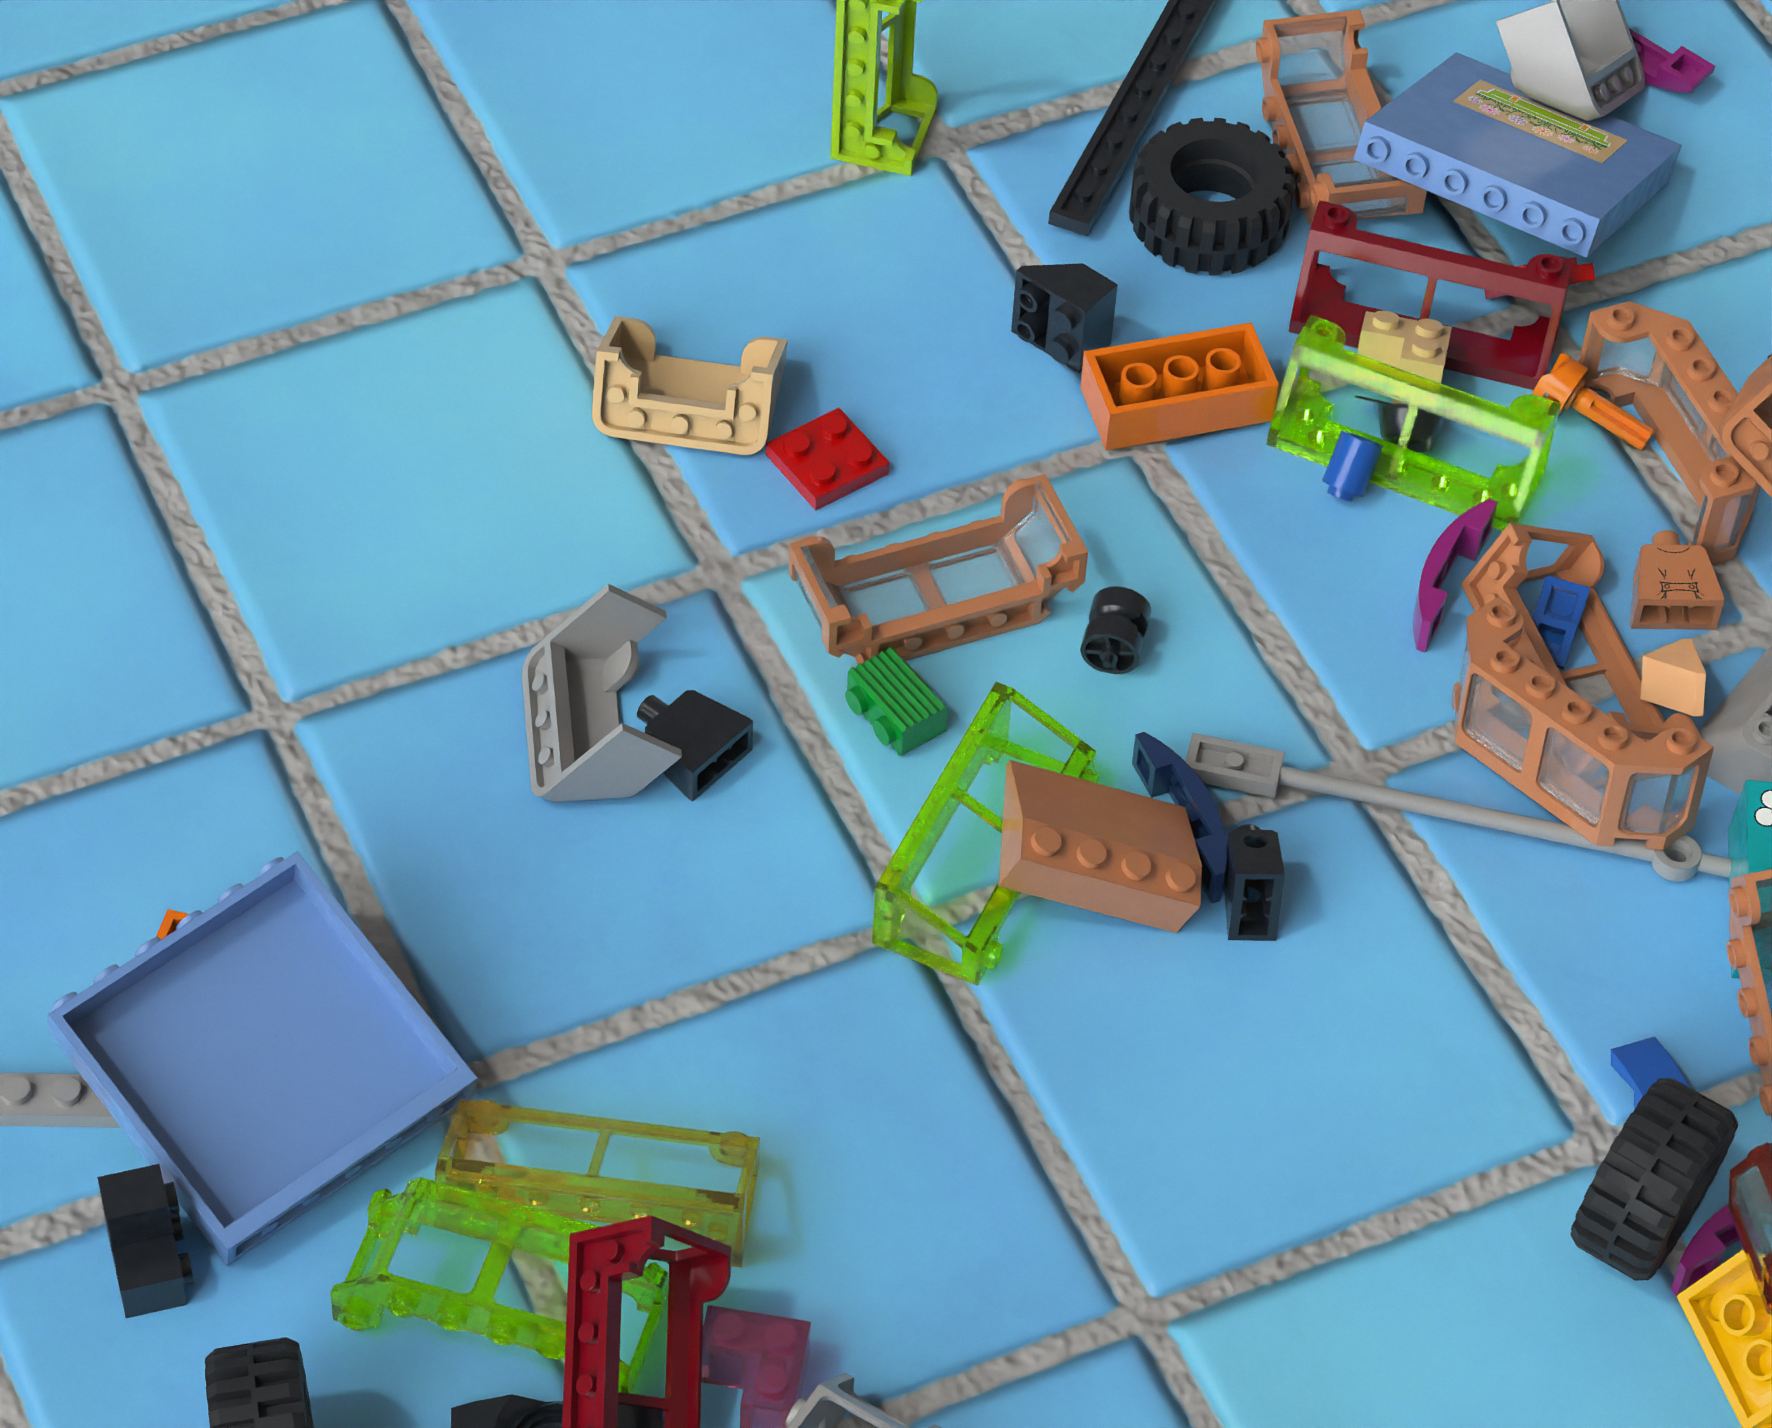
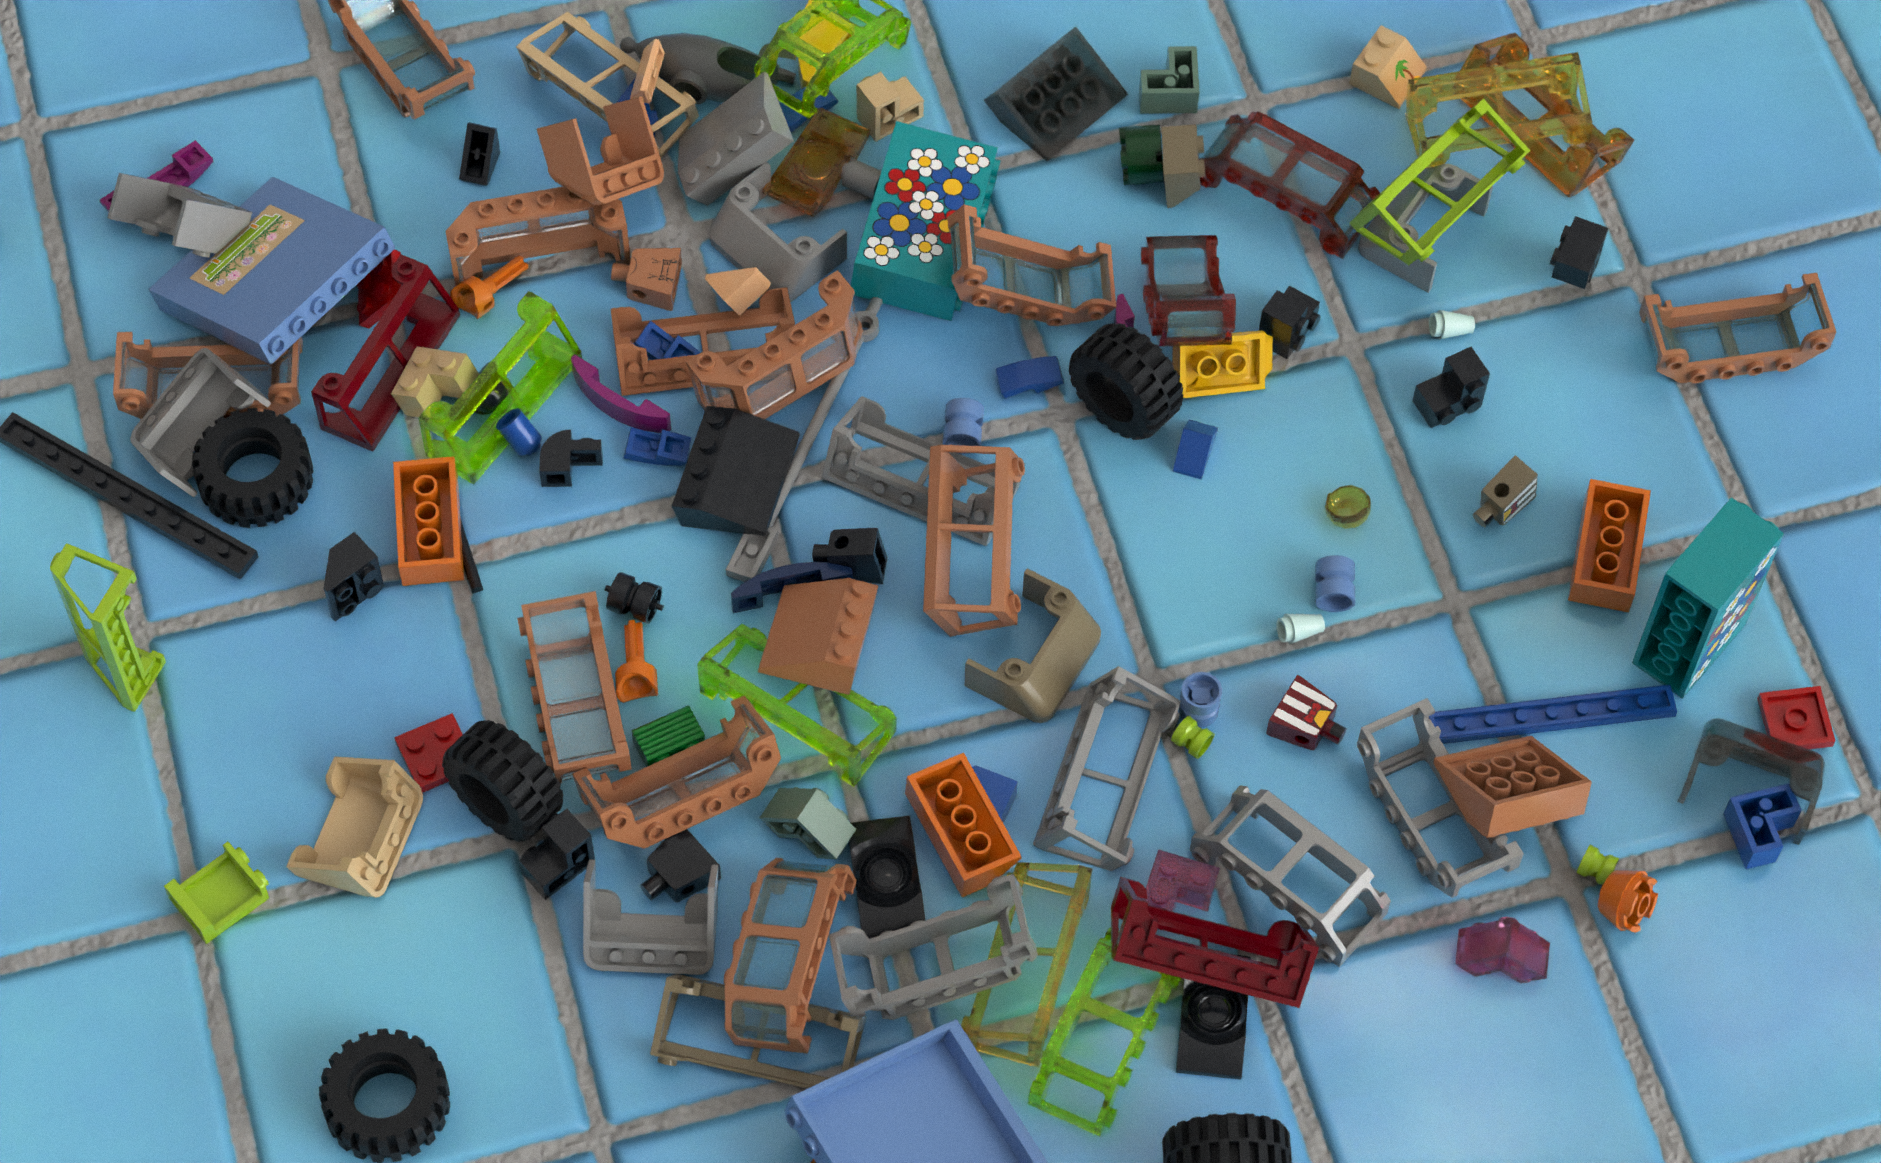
camera: 80 degrees left, 10 degrees up
none -> light grey windscreen [130,348,271,497]
none -> lime panel [164,841,269,944]
none -> black tyre [319,1028,450,1163]
none -> black tyre [442,720,563,842]
none -> black bar [460,518,483,593]
none -> black brick [519,809,595,900]
none -> black brick [539,430,603,487]
none -> nougat windscreen [572,695,781,849]
none -> orange piece [615,620,658,703]
none -> blue slope [623,427,691,466]
none -> dark tan windscreen [650,974,866,1088]
none -> black slope [671,406,800,536]
none -> windscreen [724,858,857,1054]
none -> sand green brick [759,787,856,859]
none -> light grey windscreen [822,396,1025,546]
none -> light grey windscreen [829,874,1038,1020]
none -> black slope [849,816,925,939]
none -> orange slope [905,752,1022,897]
none -> nougat windscreen [923,445,1025,637]
none -> medium blue wheel [942,398,984,454]
none -> dark tan windscreen [964,568,1101,723]
none -> blue slope [972,765,1018,824]
none -> light grey windscreen [1033,666,1181,871]
none -> lime wheel [1171,716,1215,759]
none -> blue slope [1173,419,1218,480]
none -> medium blue wheel [1178,672,1222,728]

